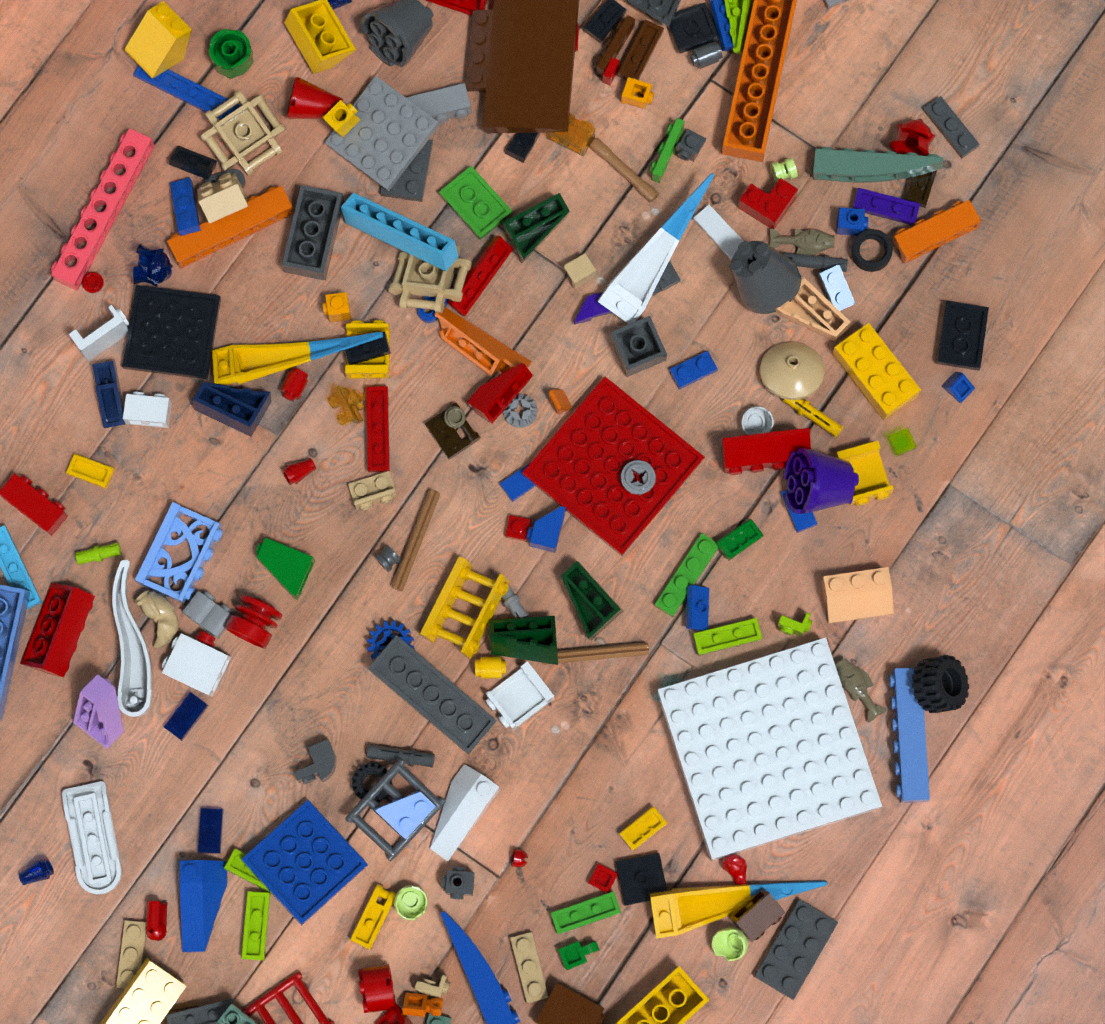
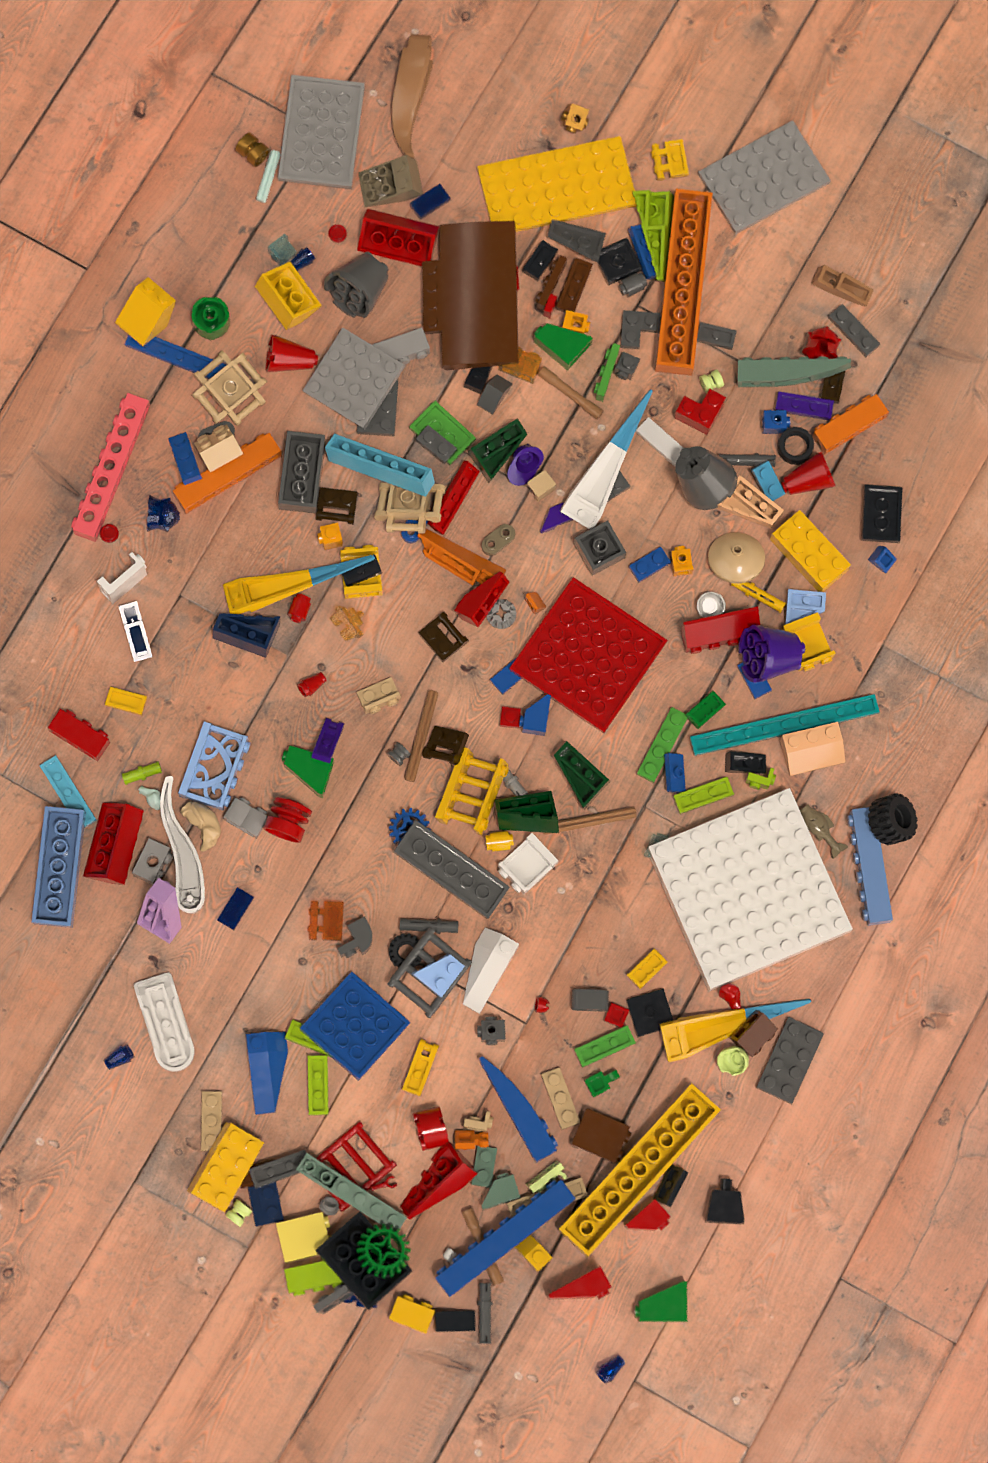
camera: 15 degrees left, 0 degrees up
black plate [122,285,221,380] -> none
white brick [123,392,172,428] -> none
red piece [146,901,168,941] -> none
white panel [162,633,232,697] -> none
black plate [169,146,217,180] -> none
red plate [194,631,216,647] -> none
clear blue plate [198,808,224,854] -> none
yellow brick [323,100,361,137] -> none
red plate [366,386,390,472] -> none
yellowish green hair [394,885,428,921] -> none
dark tan plate [444,407,466,428] -> none
light grey gear [621,460,656,495] -> none
dark tan animal [769,228,835,255] -> none
clear neon green plate [887,428,917,457] -> none
none -> light grey brick [132,838,172,885]
none -> light aqua animal [138,786,161,810]
none -> clear orange plate [307,901,344,942]
none -> dark purple plate [312,718,345,763]
none -> dark brown plate [316,487,358,525]
none -> dark grey plate [416,425,457,464]
none -> dark brown plate [422,726,469,765]
none -> dark grey slope [477,374,513,415]
none -> dark tan plate [482,524,515,556]
none -> dark purple piece [507,444,544,486]
none -> green slope [534,323,593,371]
none -> dark grey beam [571,989,609,1012]
none -> dark grey plate [621,310,660,349]
none -> light orange brick [670,546,694,576]
none -> teal plate [690,694,880,756]
none -> dark grey plate [697,322,737,350]
none -> black slope [725,751,766,774]
none -> red cone [781,452,836,495]
none -> light blue wing [785,589,826,625]
none -> medium nougat slope [811,265,874,306]

